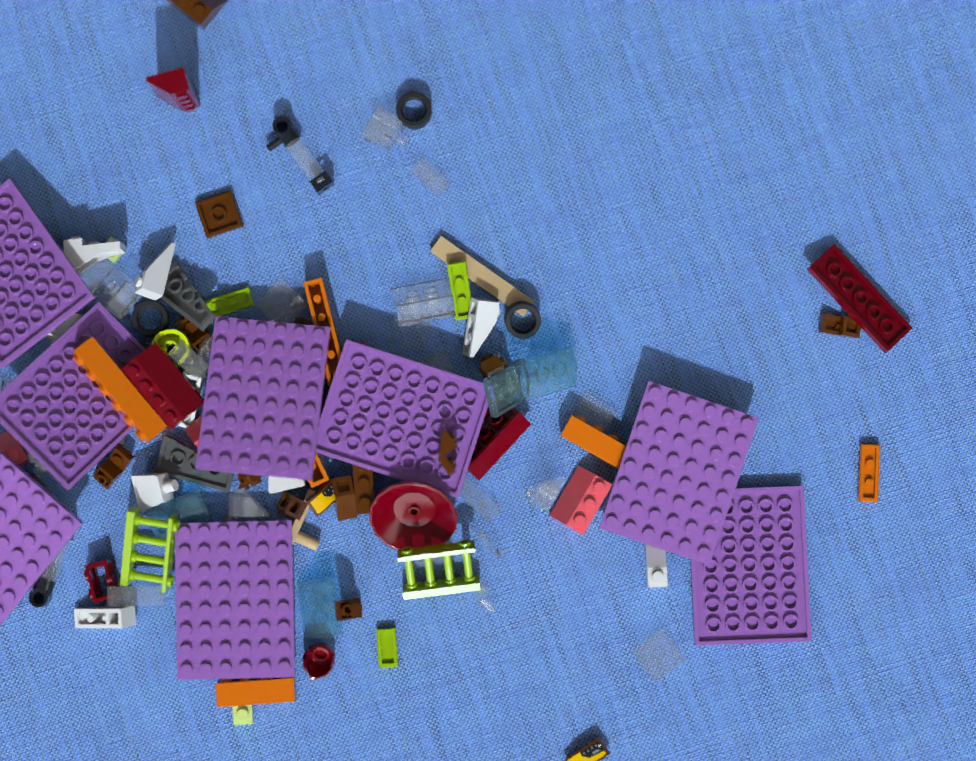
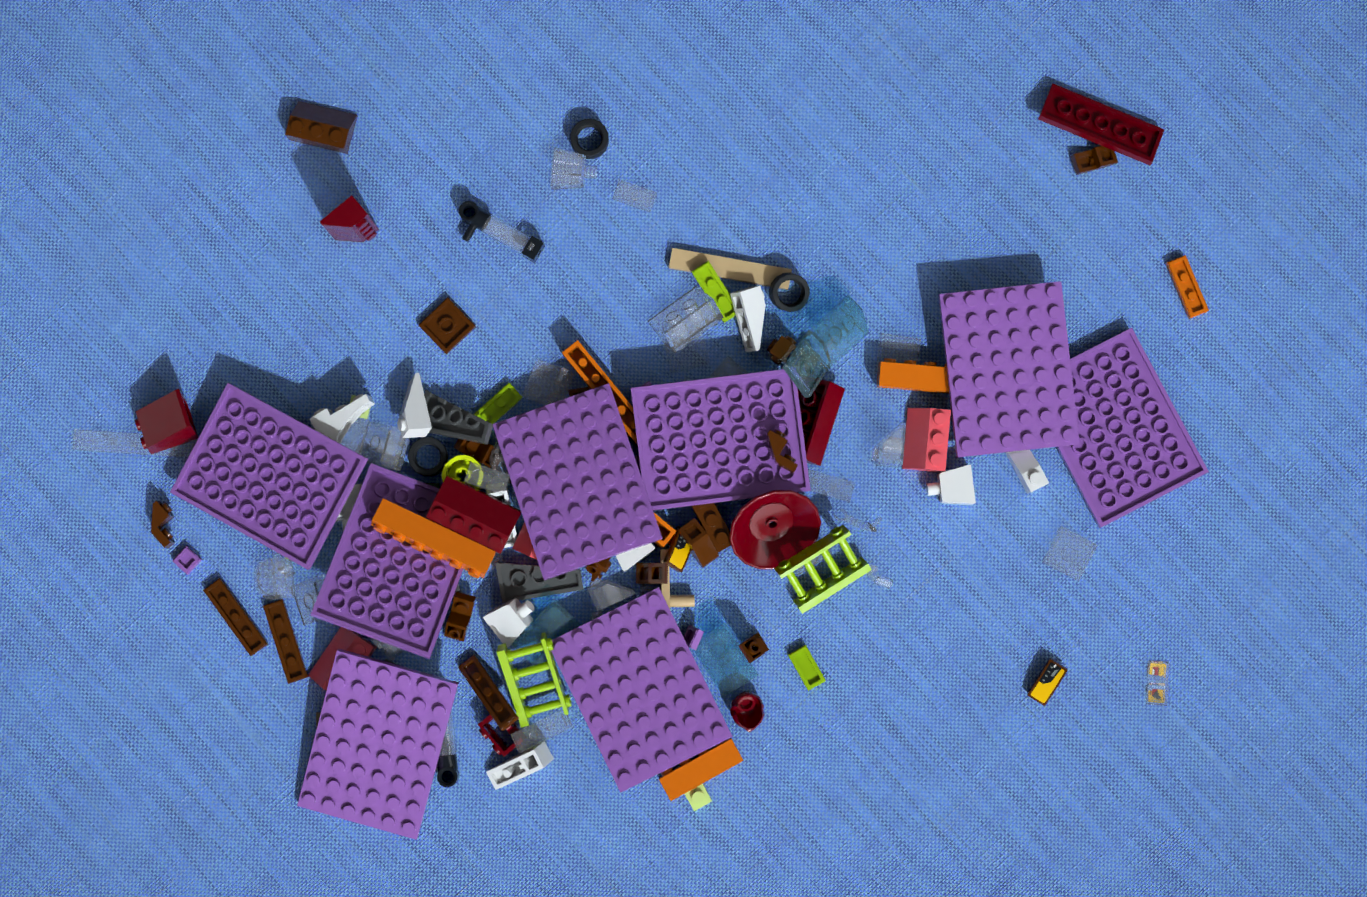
camera: 30 degrees left, 0 degrees up
none -> reddish brown tile [458,655,519,731]
none -> medium lavender tile [684,625,704,650]
none -> white torso [926,465,976,505]

